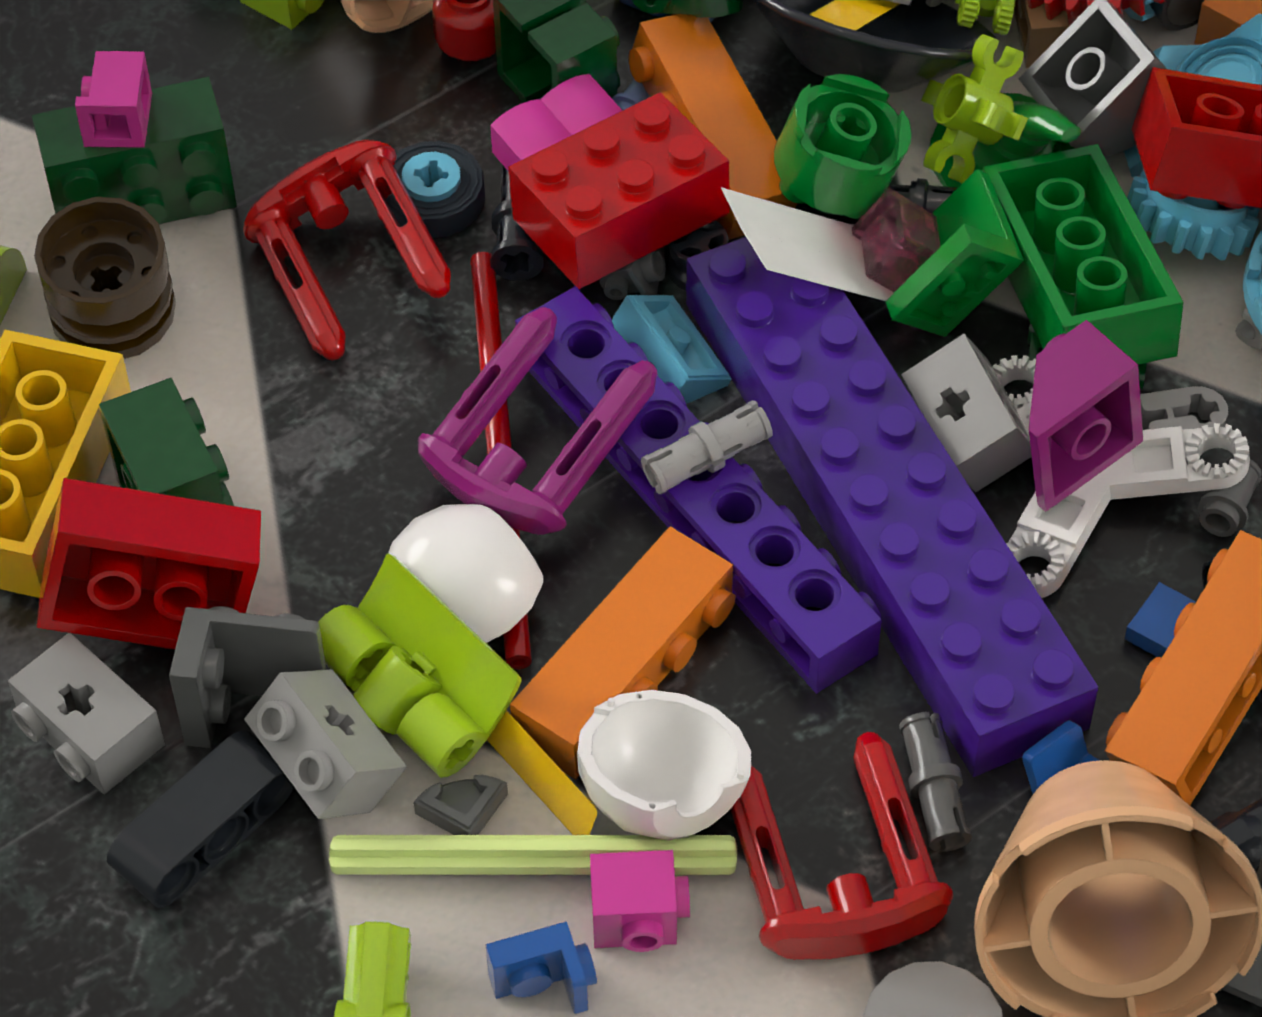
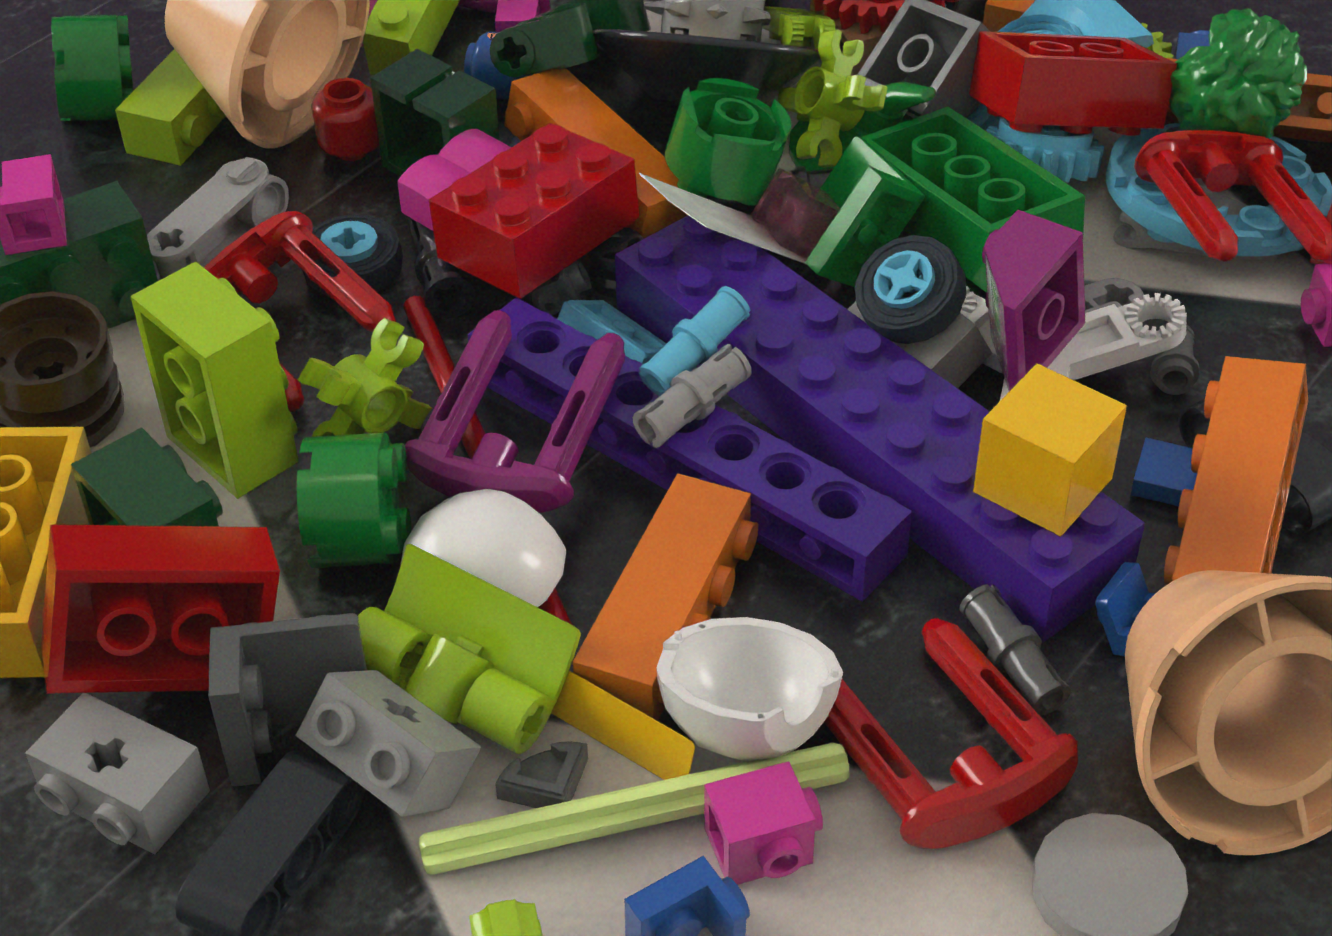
camera: 15 degrees left, 10 degrees down
none -> lime brick [130,261,299,499]
none -> light grey piece [147,157,289,281]
none -> lime pin [297,318,432,437]
none -> green brick [297,433,412,569]
none -> medium azure pin [639,286,751,396]
none -> black wheel [855,235,966,344]
none -> yellow head [973,363,1127,537]

